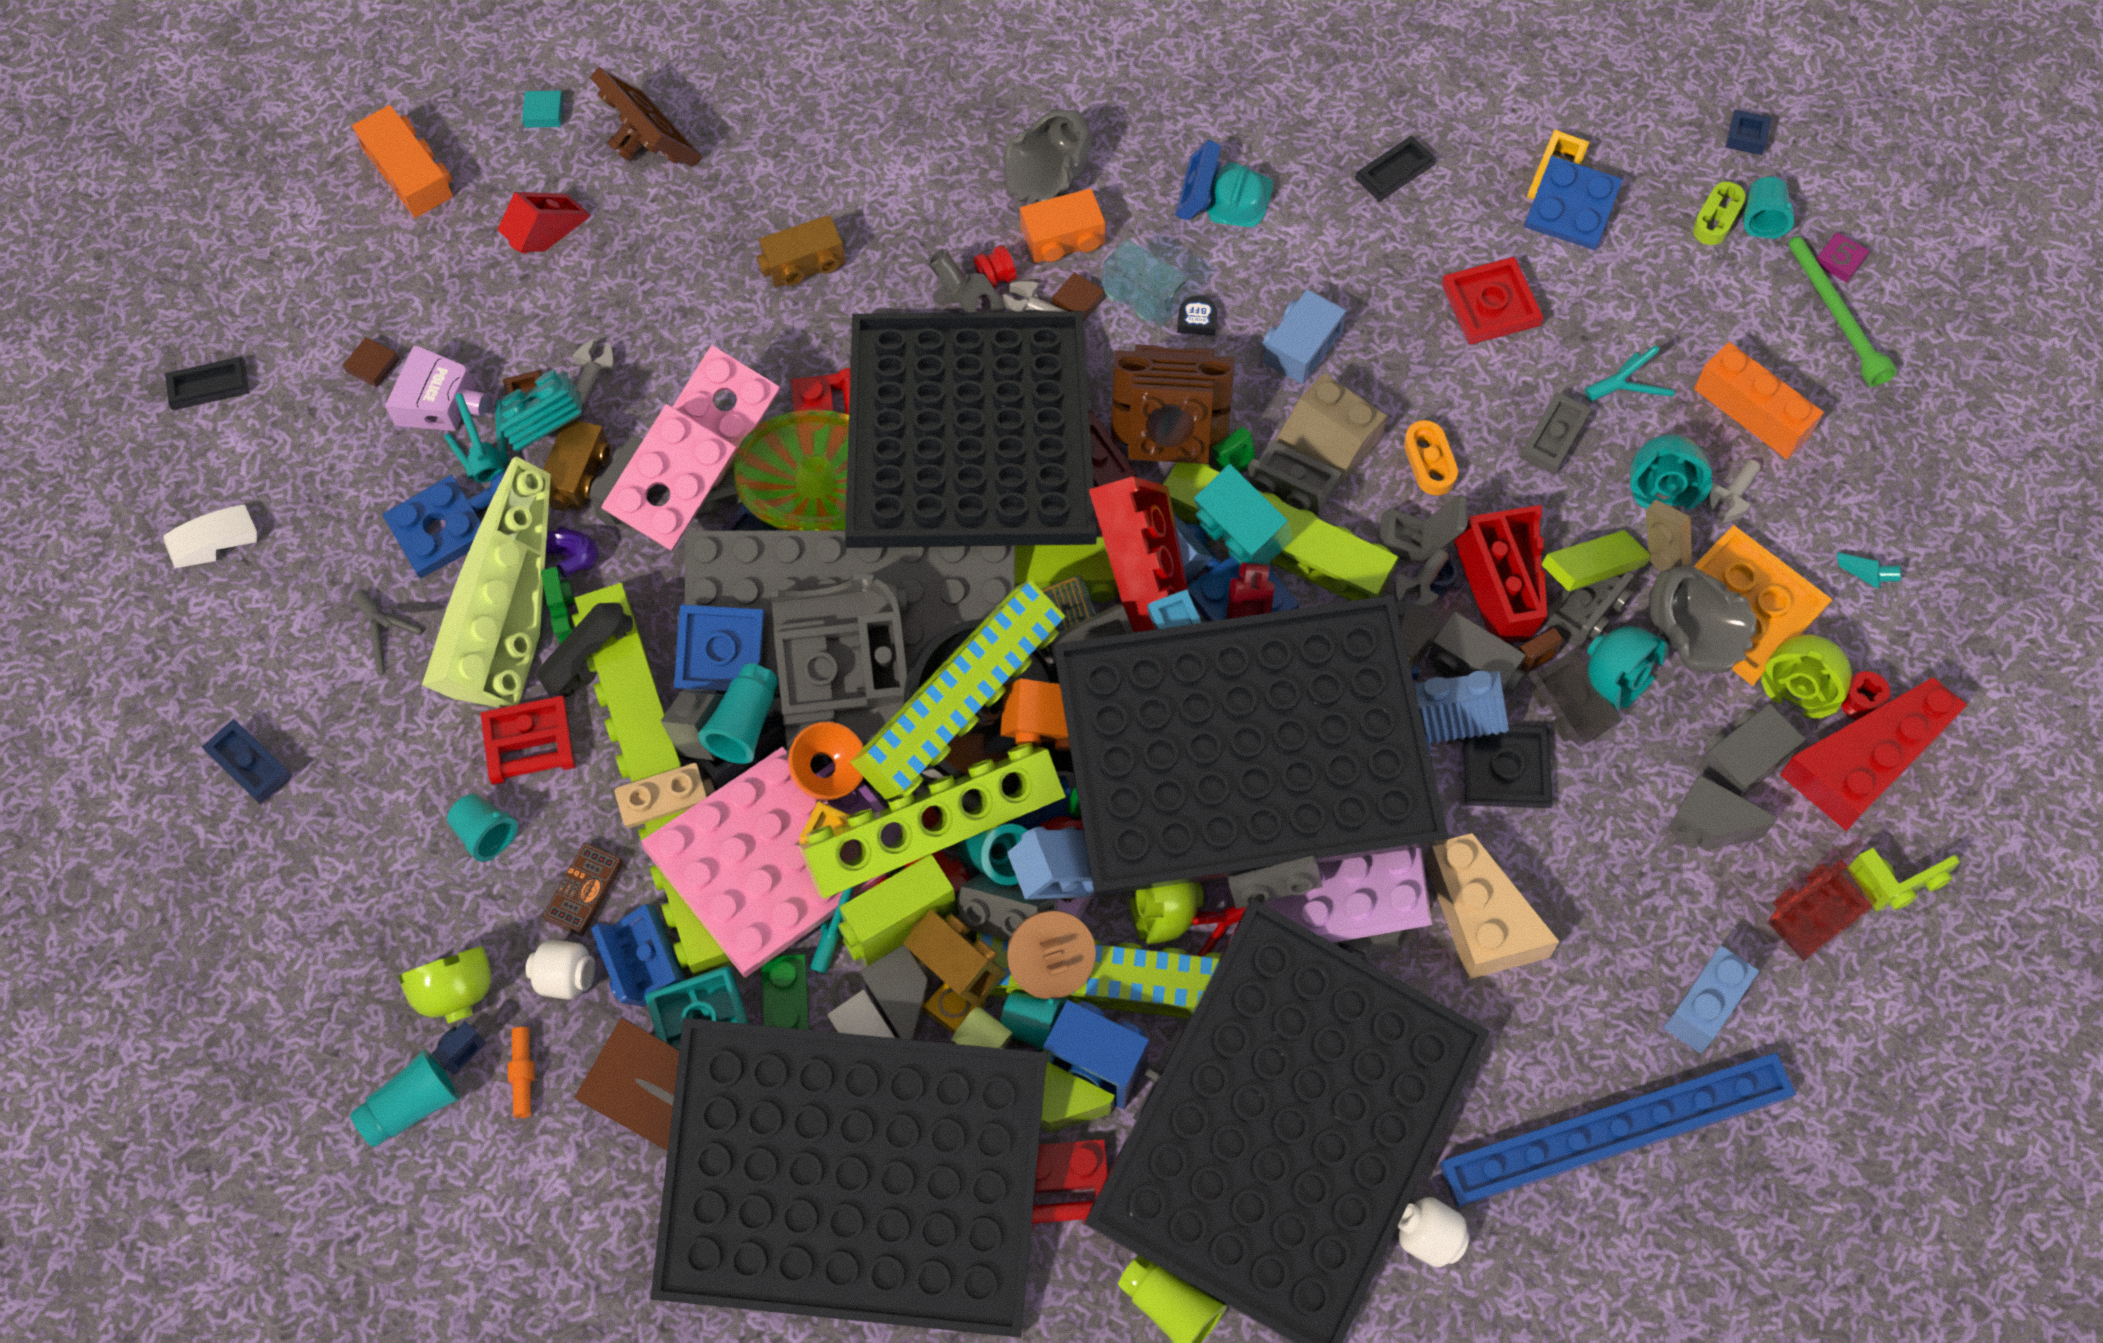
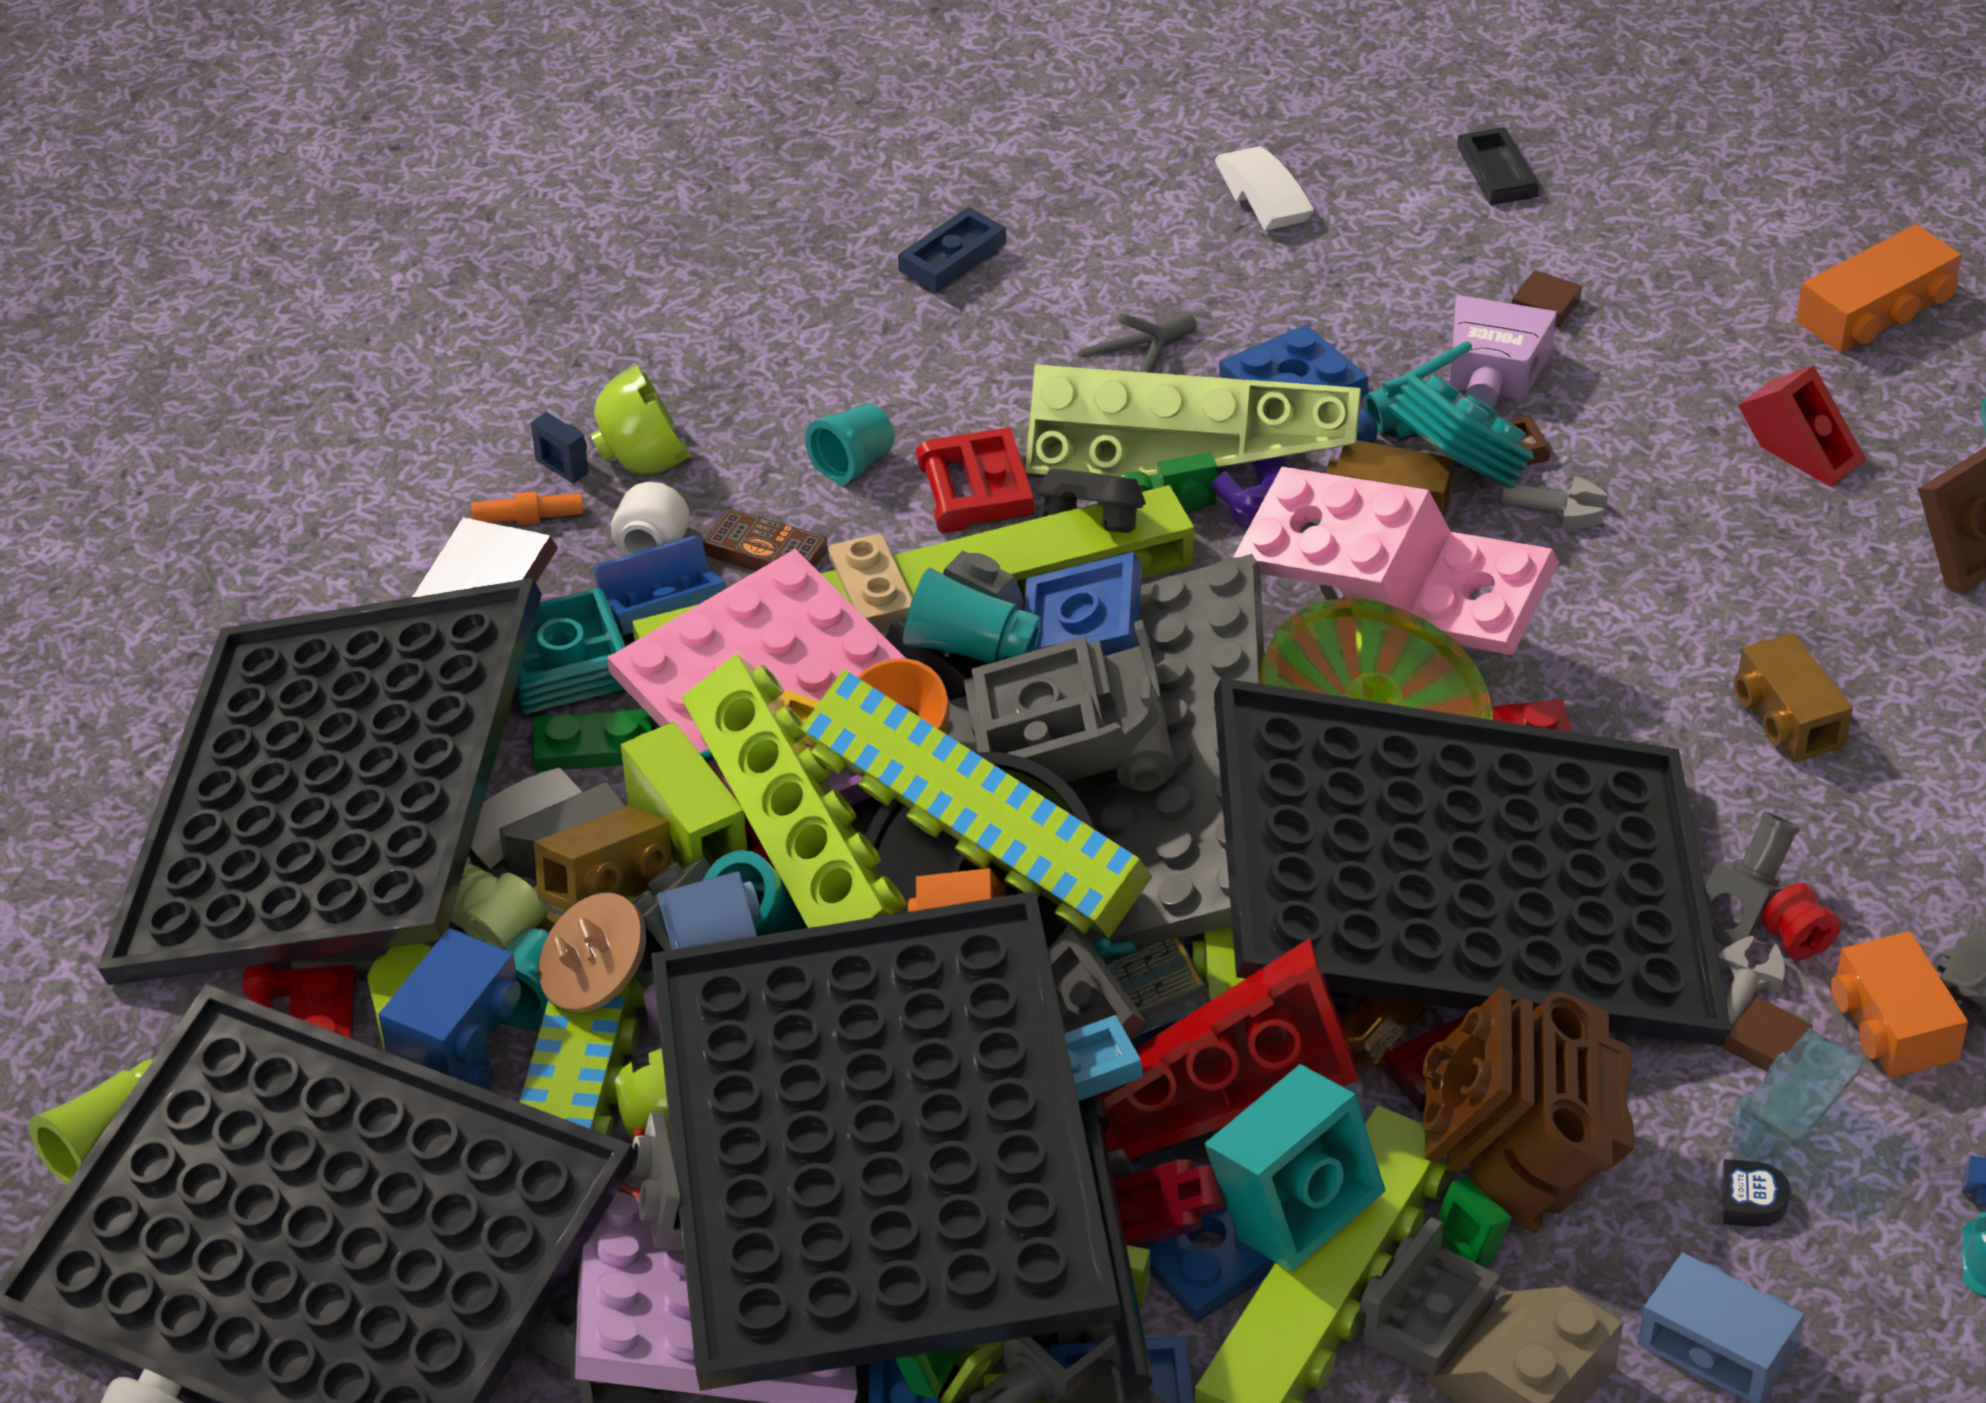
camera: 90 degrees right, 20 degrees down
teal plant [350,1049,460,1148] -> none

